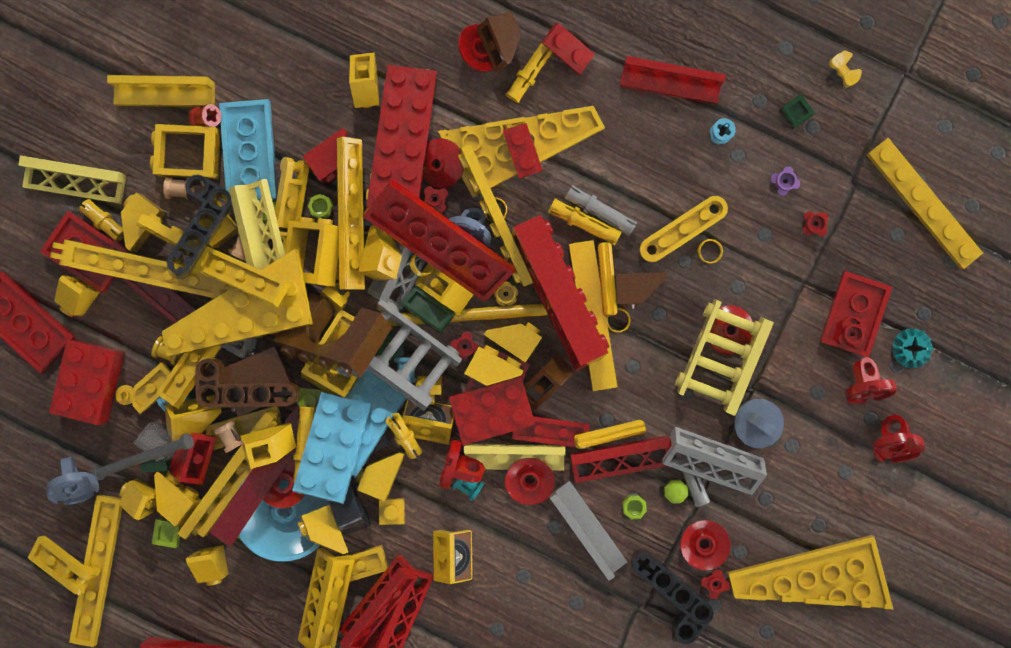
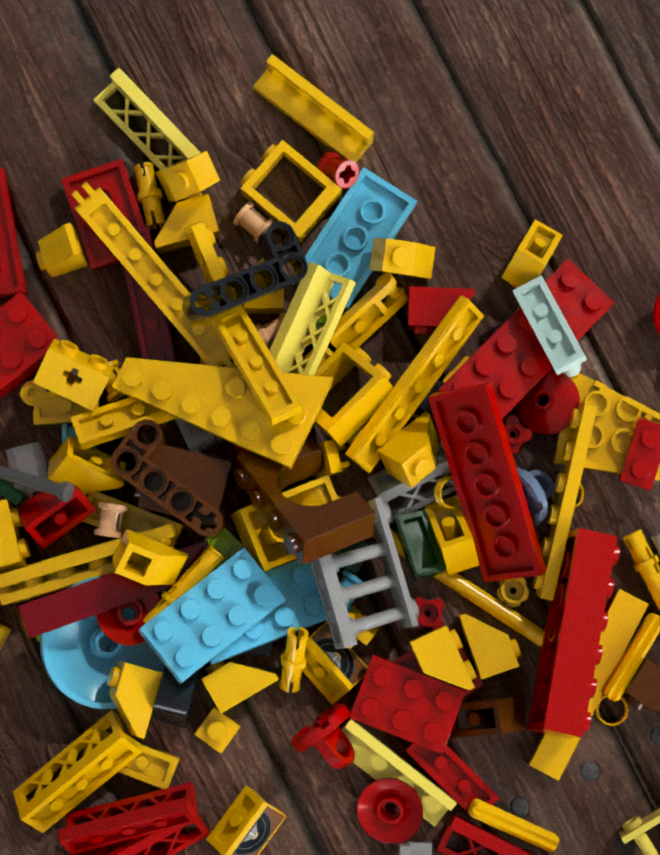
camera: 30 degrees right, 5 degrees down
lime tile [308,194,334,219] -> none
teal bush [451,479,484,502] -> none
none -> yellow brick [33,339,115,411]
none -> yellow slope [155,151,220,202]
none -> yellow slope [369,238,436,279]
none -> light aqua piece [512,275,587,377]

